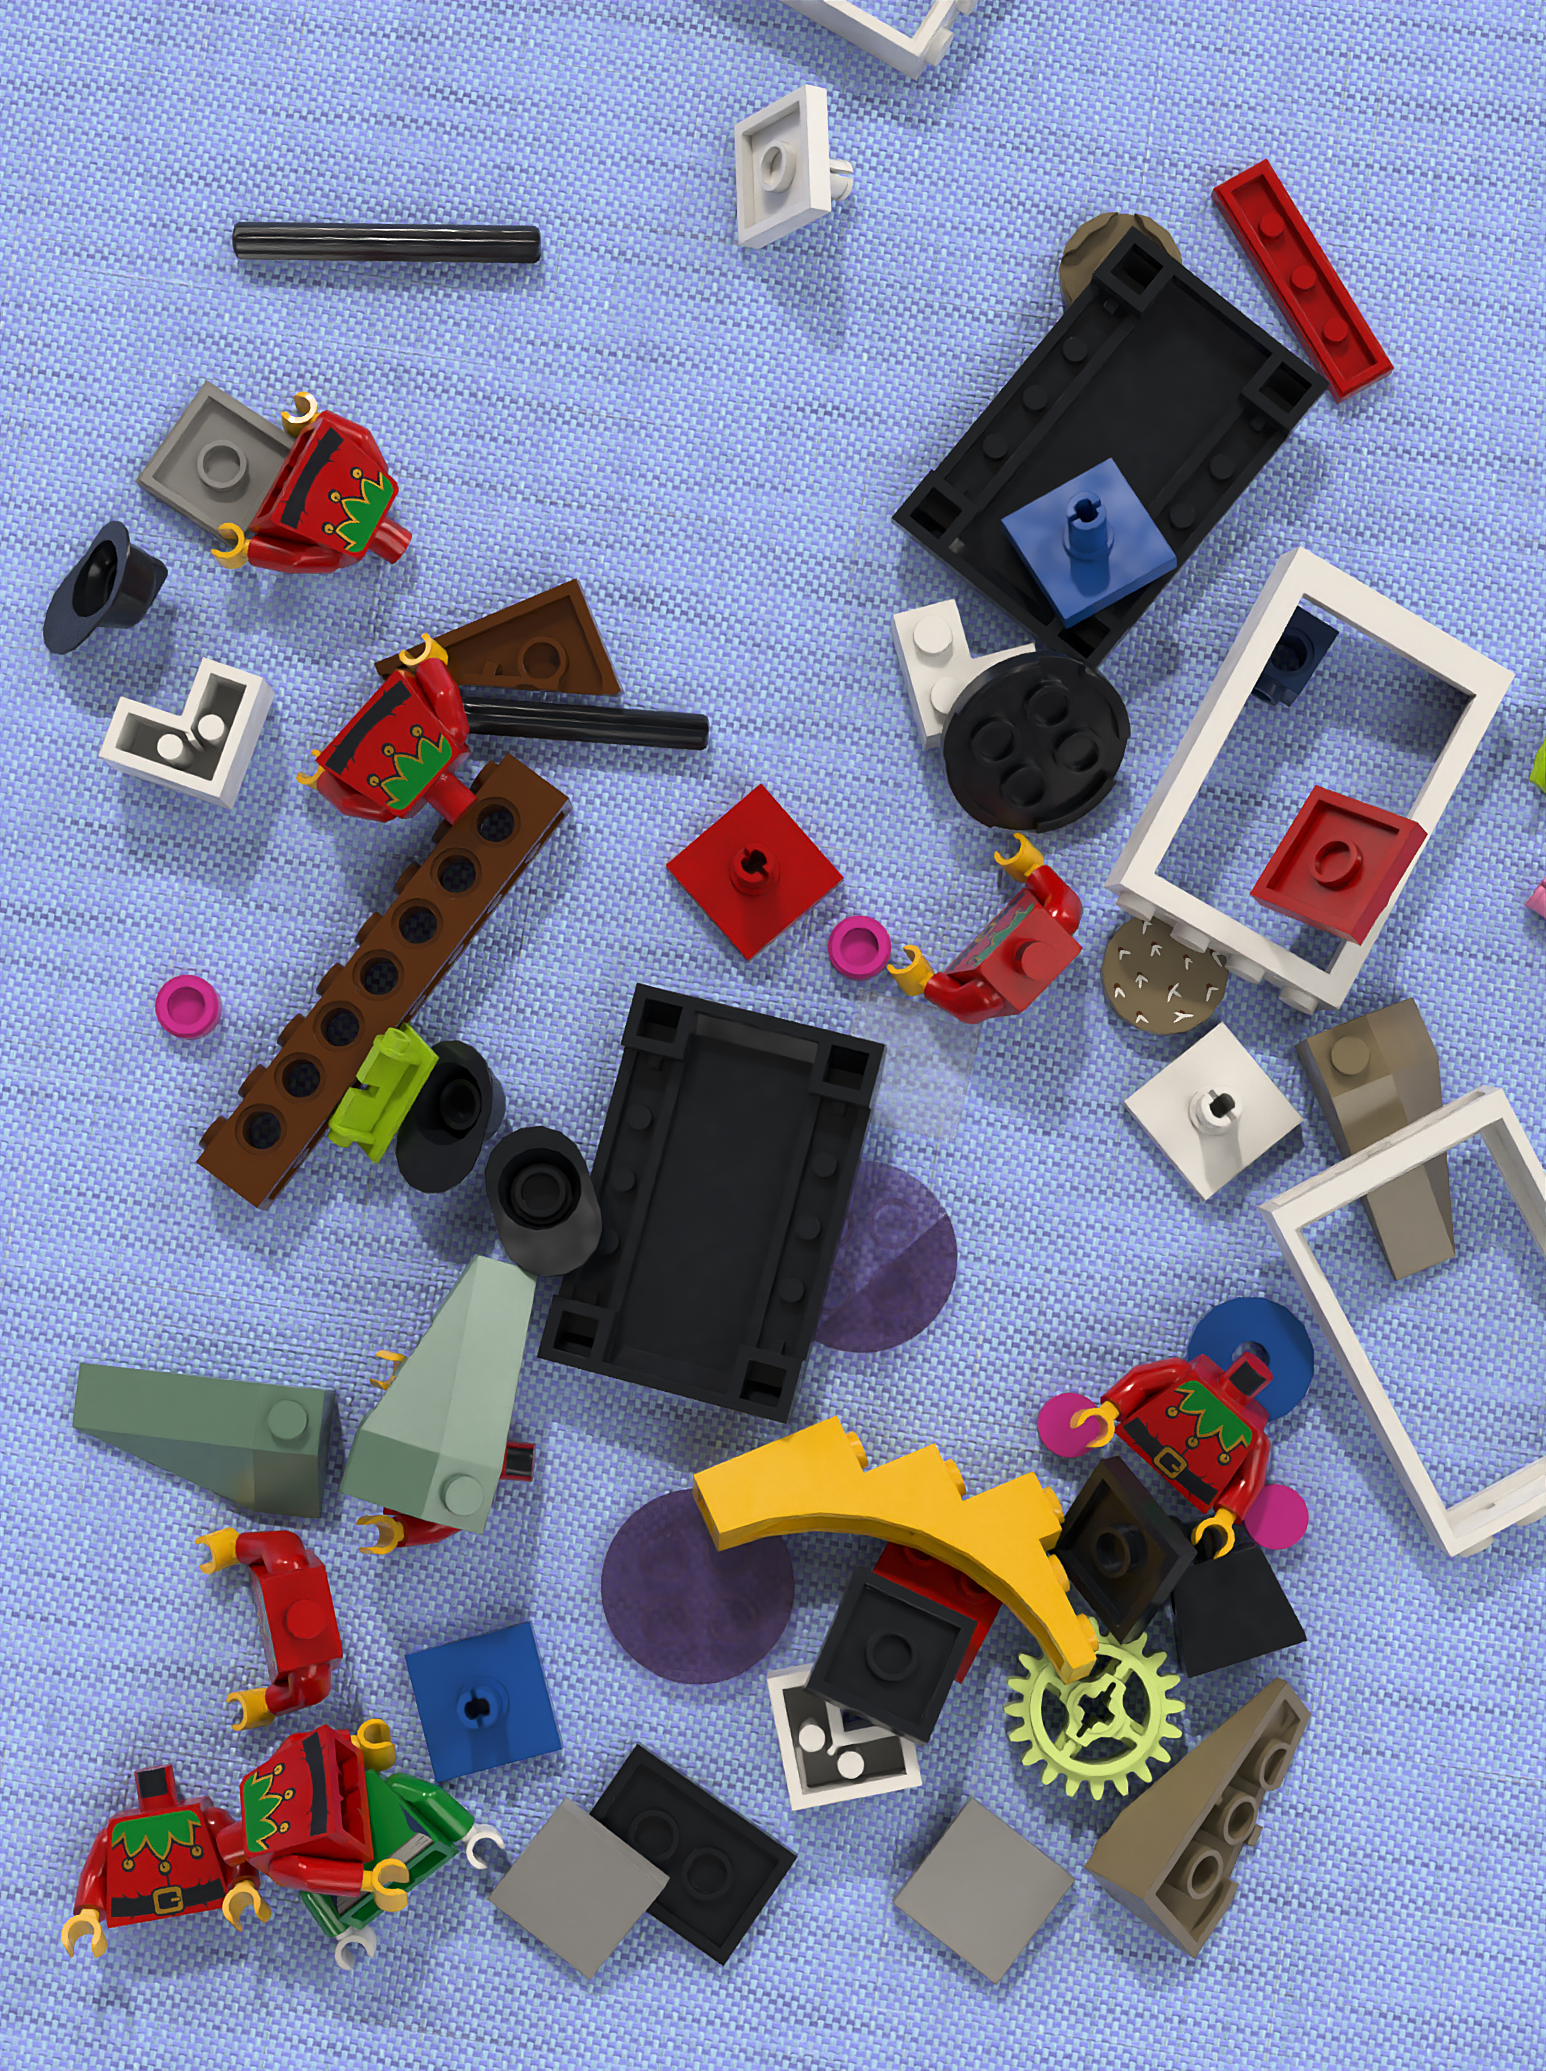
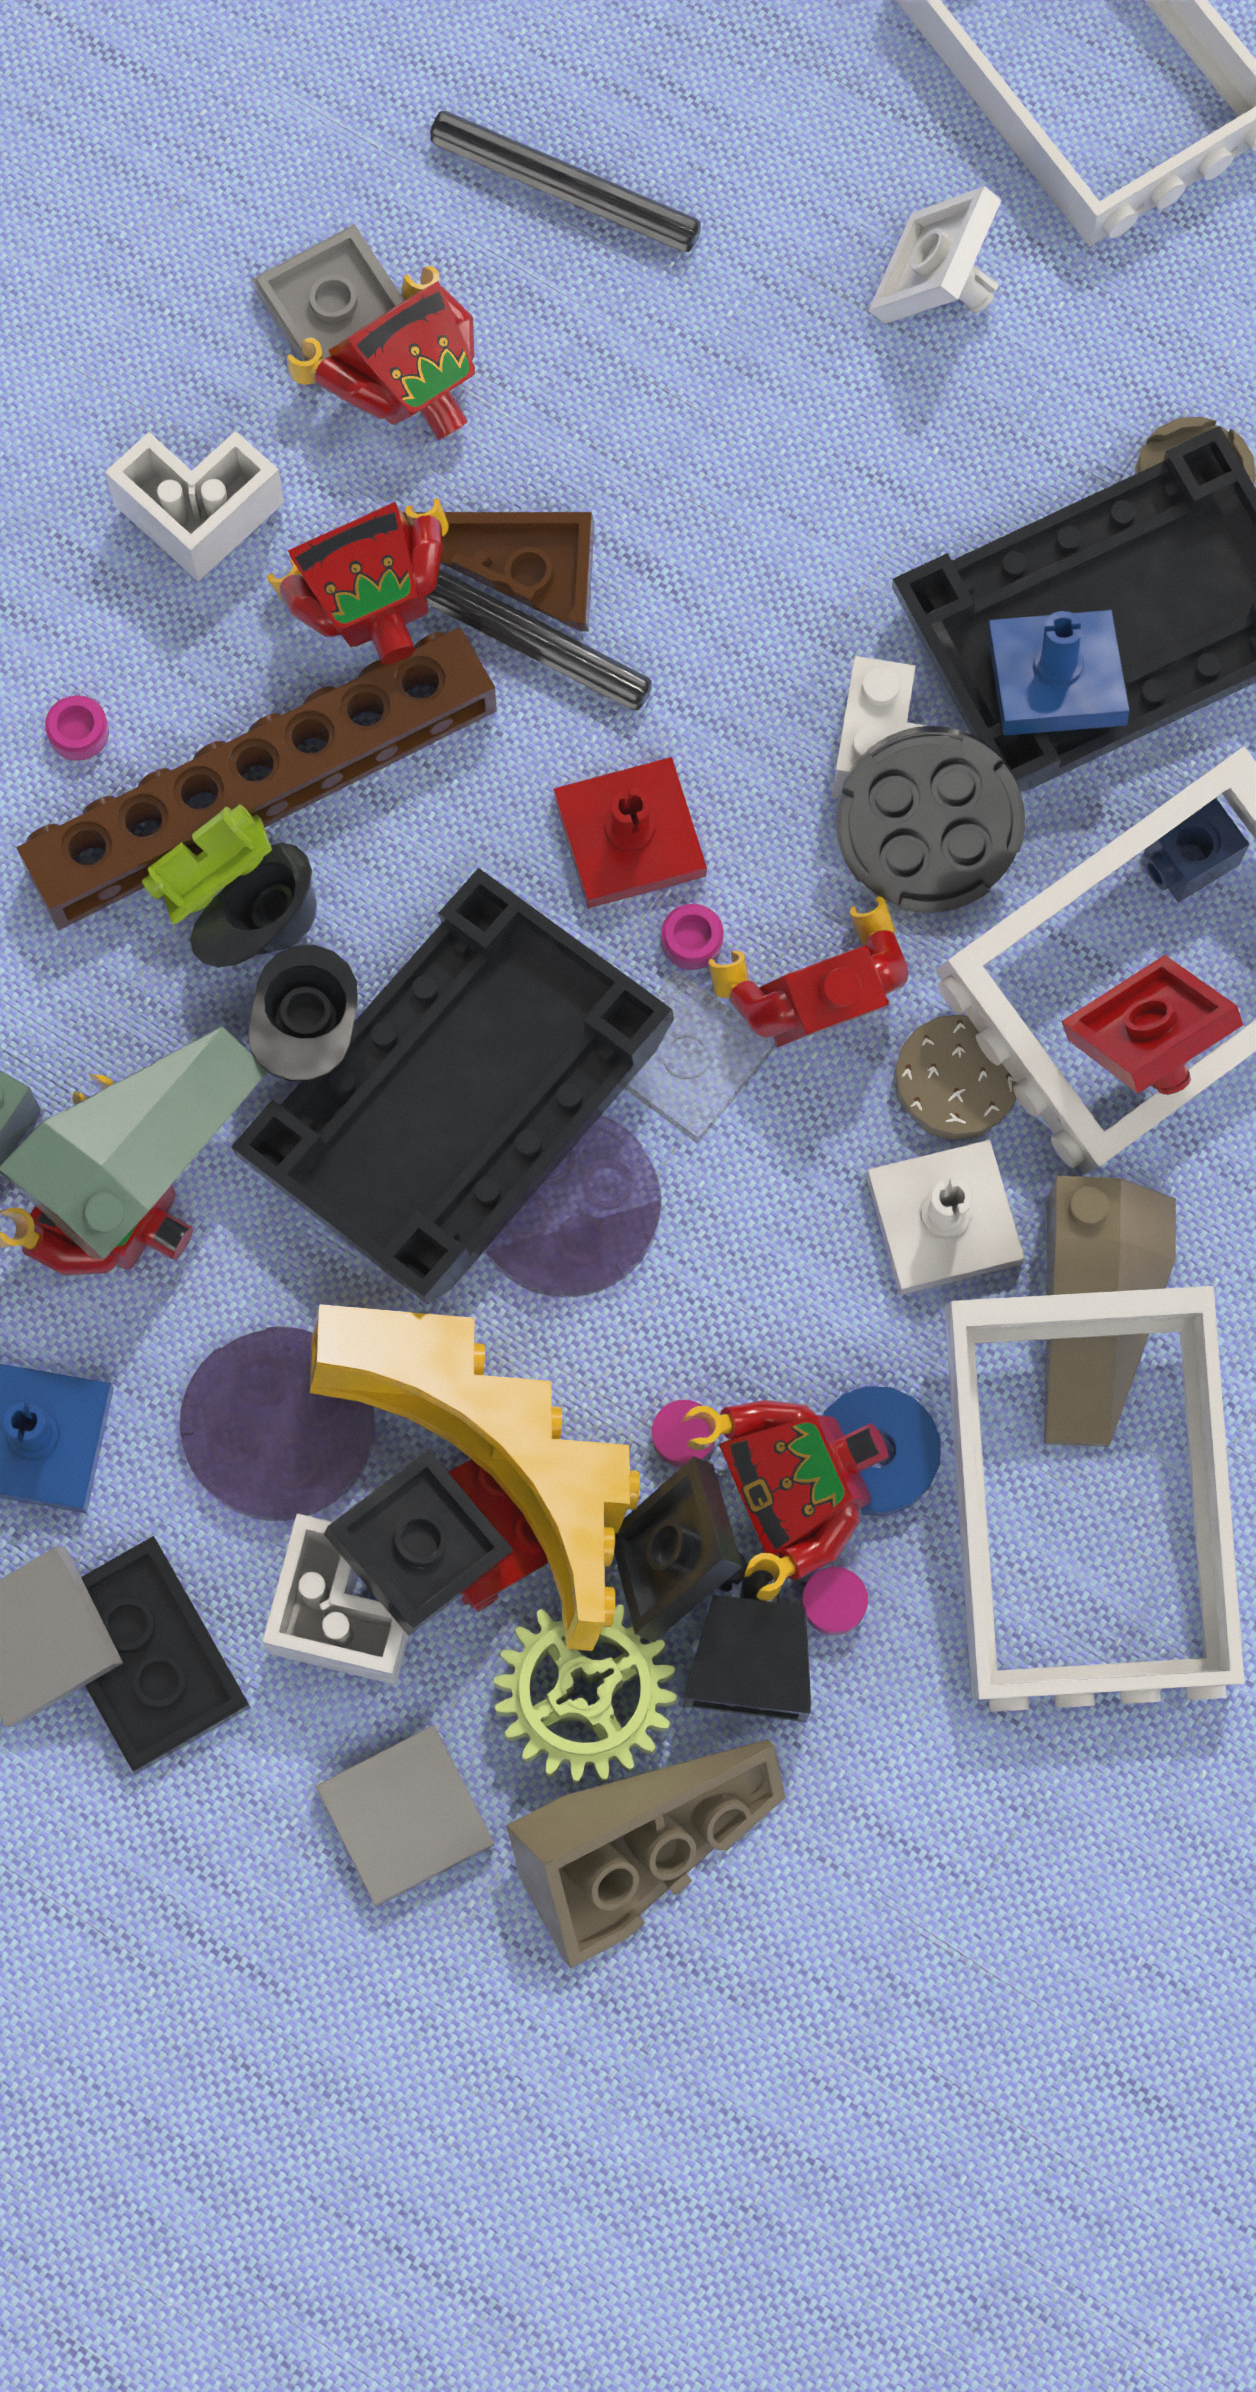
camera: 20 degrees right, 10 degrees down
black piece [43,521,168,655] -> none

